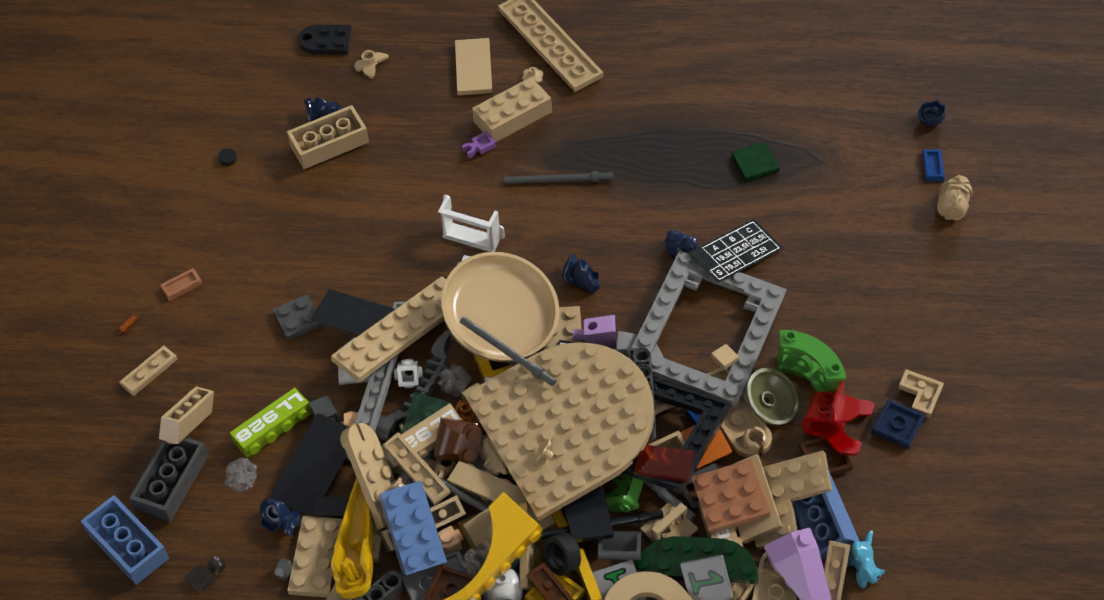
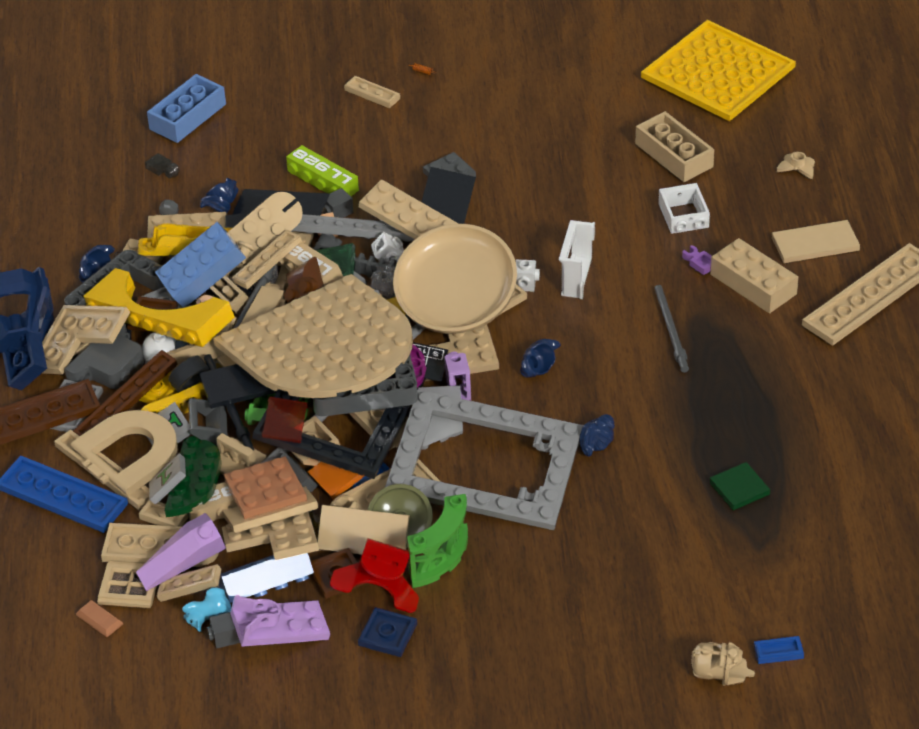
camera: 80 degrees right, 10 degrees down
dark grey brick [129,437,209,522] -> none
tan brick [159,386,214,444] -> none
nougat tile [160,268,203,301] -> none
black tile [218,148,237,166] -> none
clear brick [224,457,258,493] -> none
black plate [298,25,352,54] -> none
dark blue hair [304,97,344,122] -> none
dark grey bar [460,316,557,386] -> none
tan plant [522,67,544,83] -> none
tan plant [533,438,554,461] -> none
black sticker [688,219,783,283] -> none
tan tile [711,344,739,370] -> none
tan plate [898,369,944,418] -> none
dark blue hair [918,100,946,126] -> none
none -> dark grey brick [207,612,240,649]
none -> lavender plate [230,595,330,647]
none -> tan tile [318,505,410,554]
none -> yellow plate [641,20,796,121]
none -> white window [659,183,710,234]

